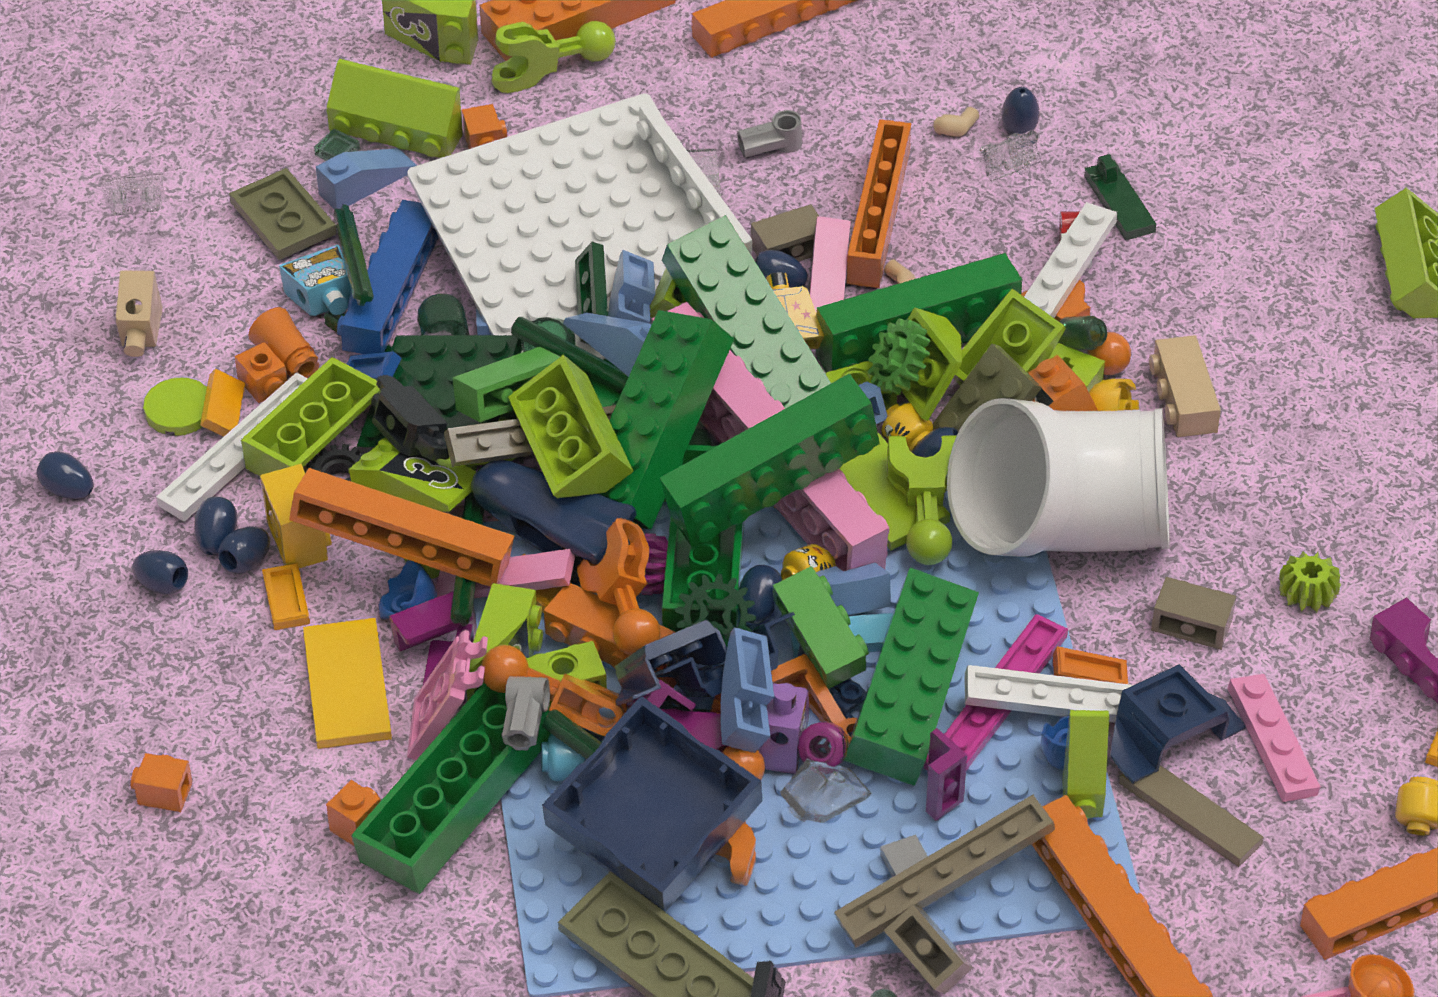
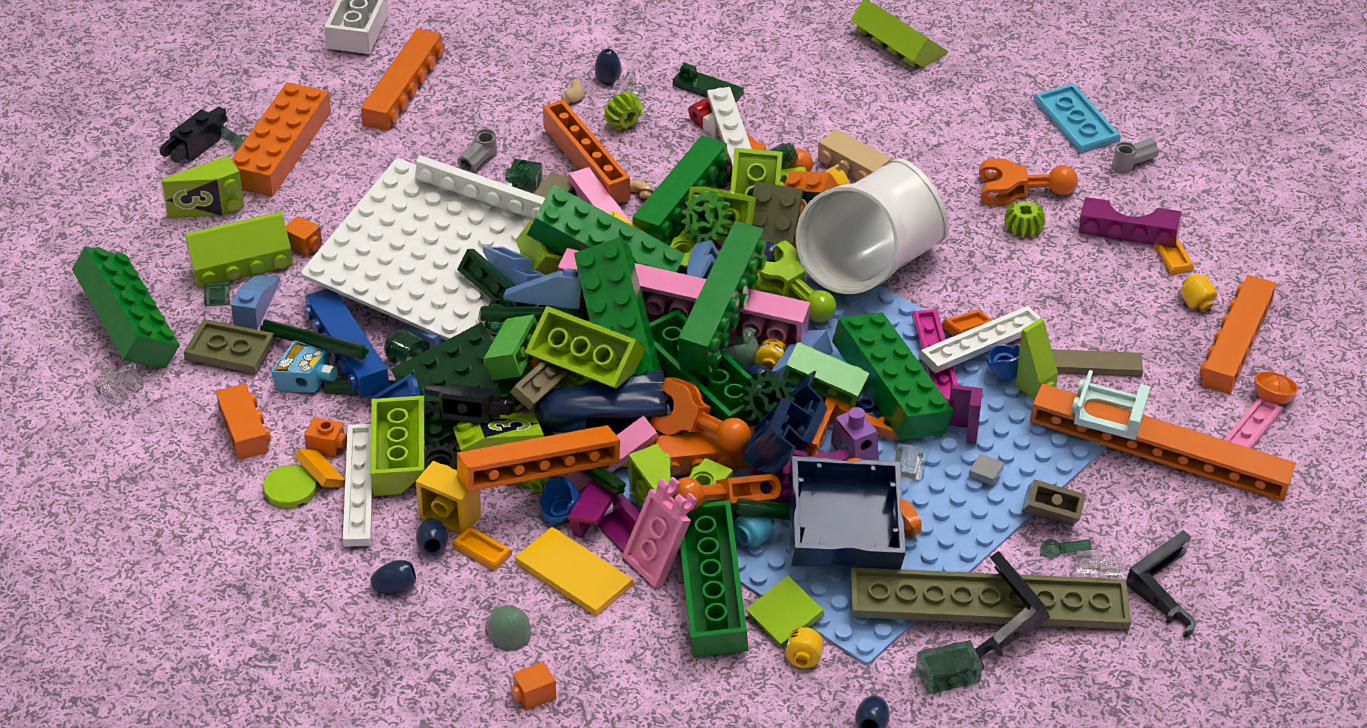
camera: 40 degrees left, 5 degrees down
dark blue animal [36,451,94,499] -> none
tan torso [116,270,163,357] -> none
dark blue animal [194,496,238,555] -> none
orange plant [248,307,320,378] -> none
orange brick [326,780,381,847] -> none
lime piece [491,21,616,93] -> none
light grey piece [502,676,550,750] -> none
medium blue slope [721,627,774,753] -> none
magenta head [798,721,849,771] -> none
dark tan plate [834,795,1055,948] -> none
dark blue piece [1110,664,1246,783] -> none
dark tan brick [1151,577,1236,650] -> none
bright pink plate [1227,674,1320,802] -> none
none -> green brick [72,246,180,369]
none -> orange brick [216,383,271,460]
none -> sand green hair [486,605,531,651]
none -> clear green brick [505,159,543,194]
none -> lime gear [603,91,643,131]
none -> sand green hair [724,327,759,370]
none -> lime tile [746,576,825,649]
none -> yellow head [785,627,824,669]
none -> orange piece [979,159,1078,206]
none -> light aqua panel [1071,370,1151,440]

